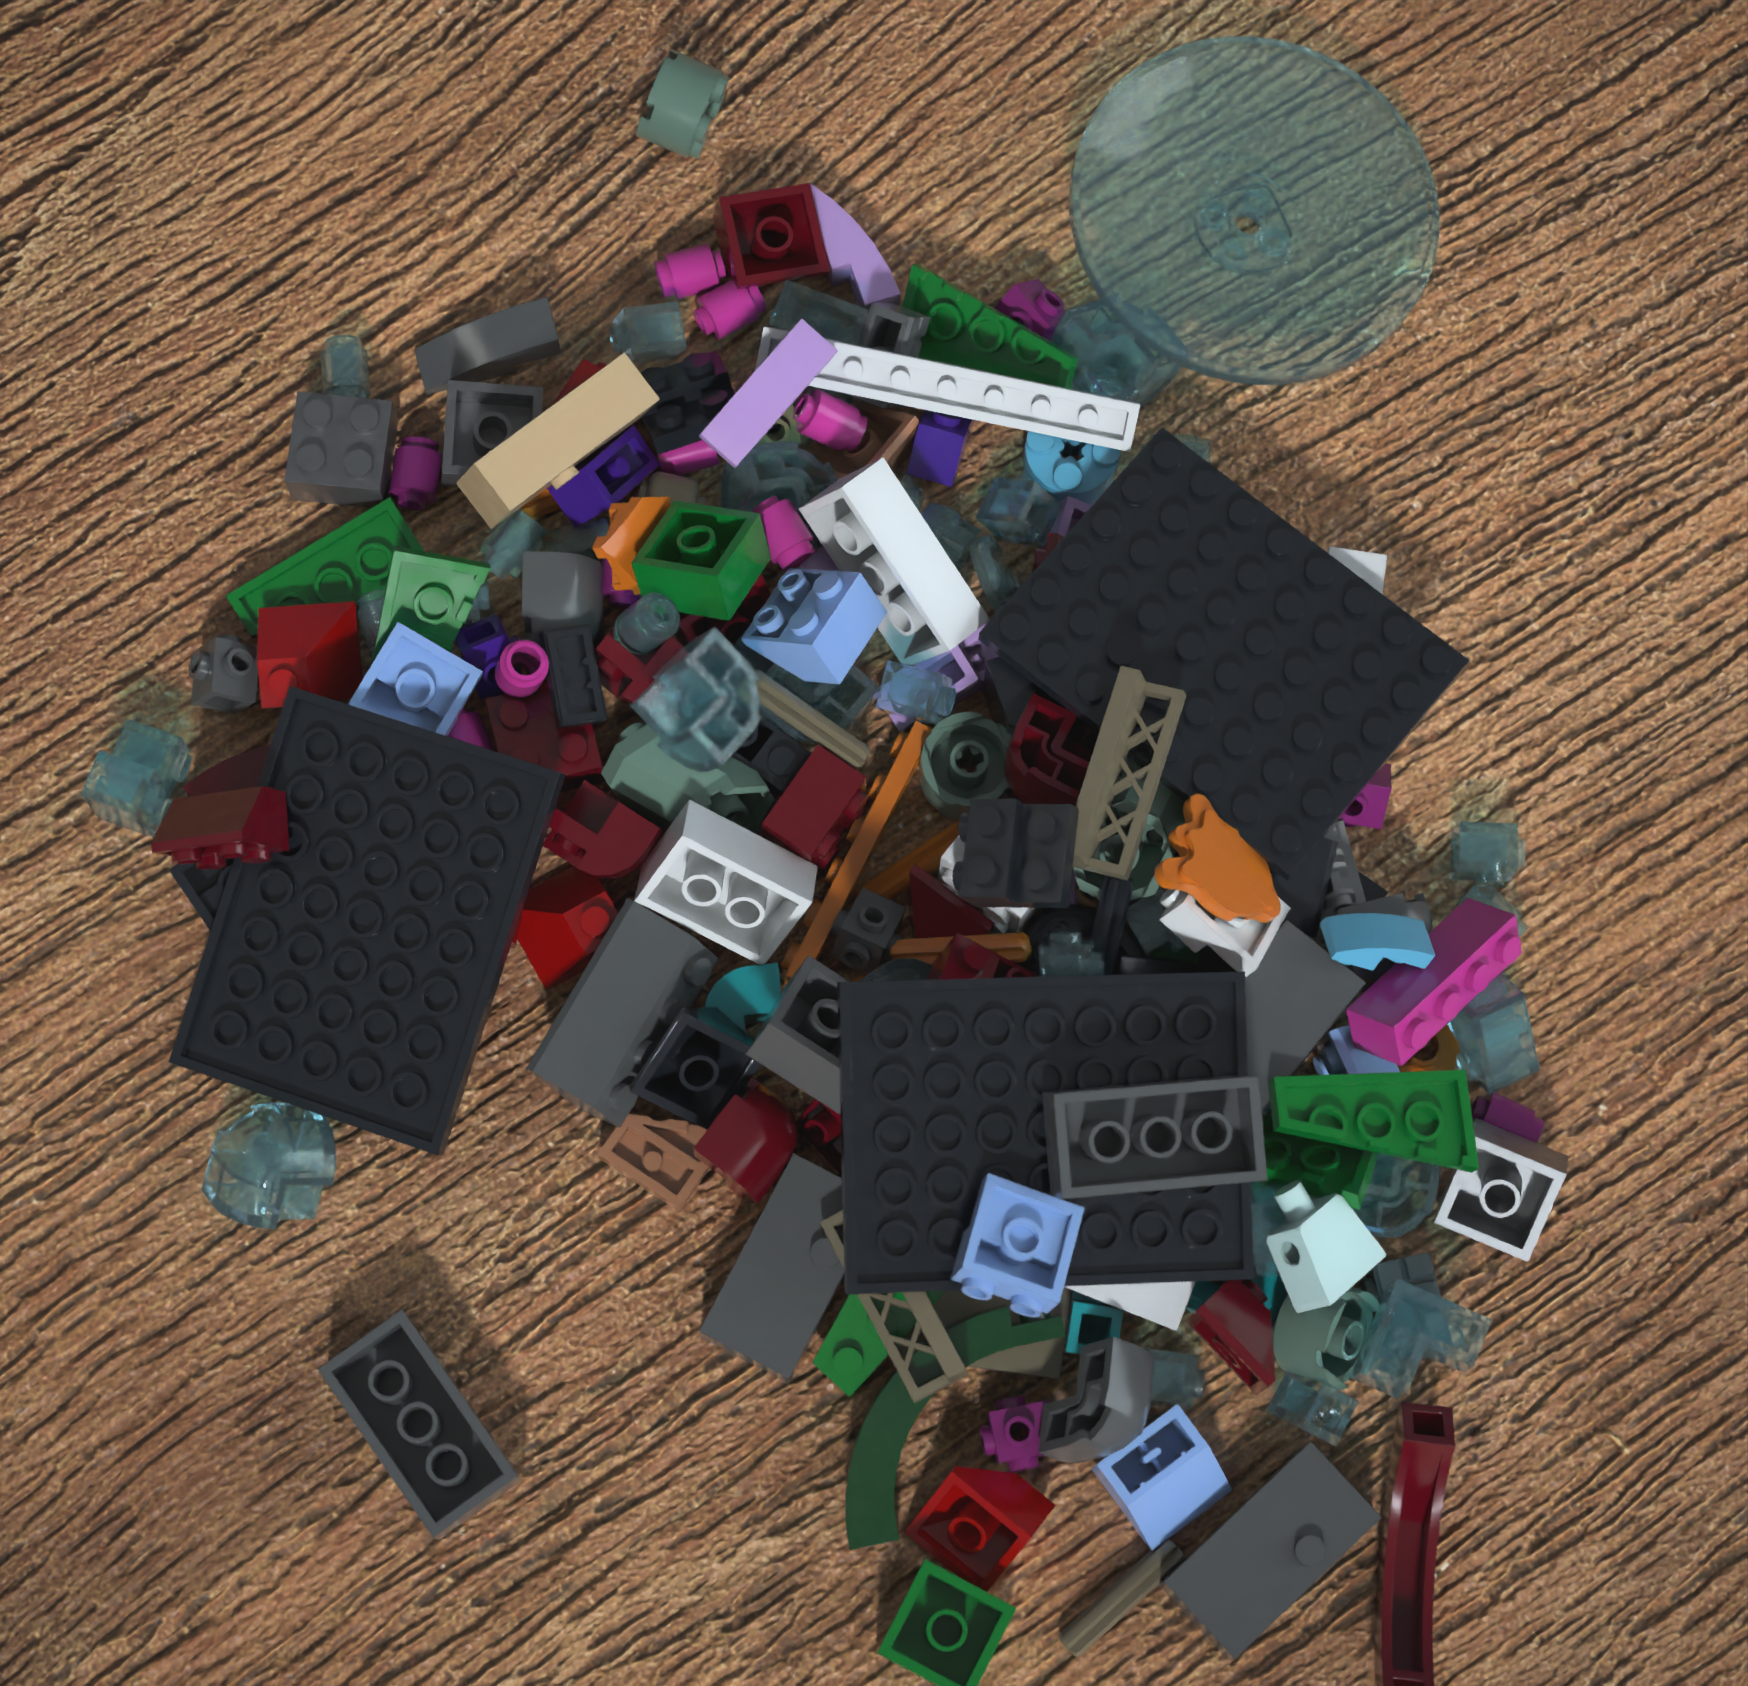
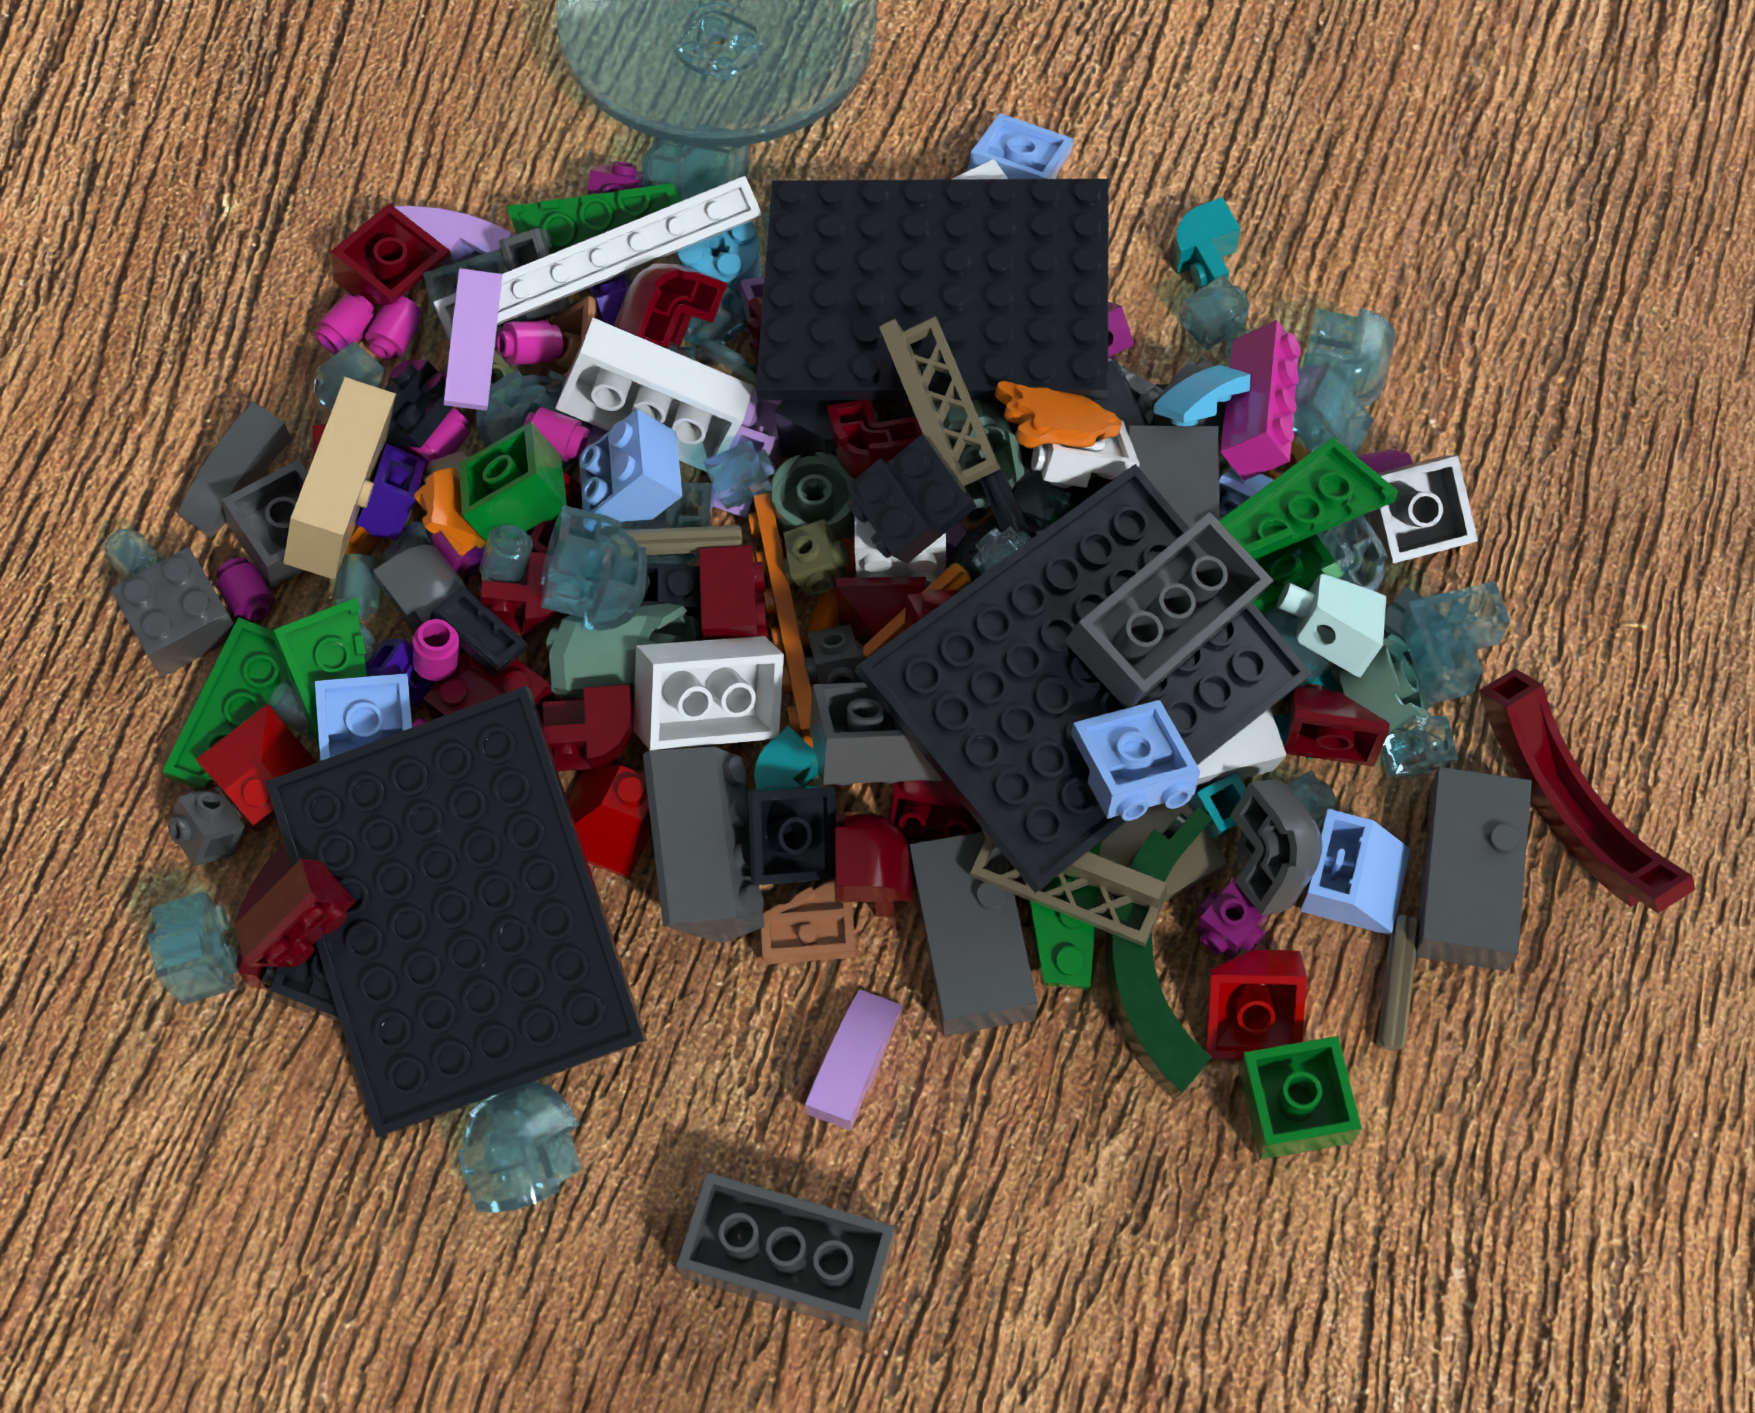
camera: 30 degrees left, 10 degrees down
sand green brick [636,49,730,159] -> none
none -> dark red brick [613,264,728,353]
none -> olive brick [783,519,850,597]
none -> lavender slope [805,989,903,1131]
none -> light blue plate [968,113,1074,179]
none -> teal brick [1173,197,1241,301]
none -> clear light blue brick [1295,308,1396,415]

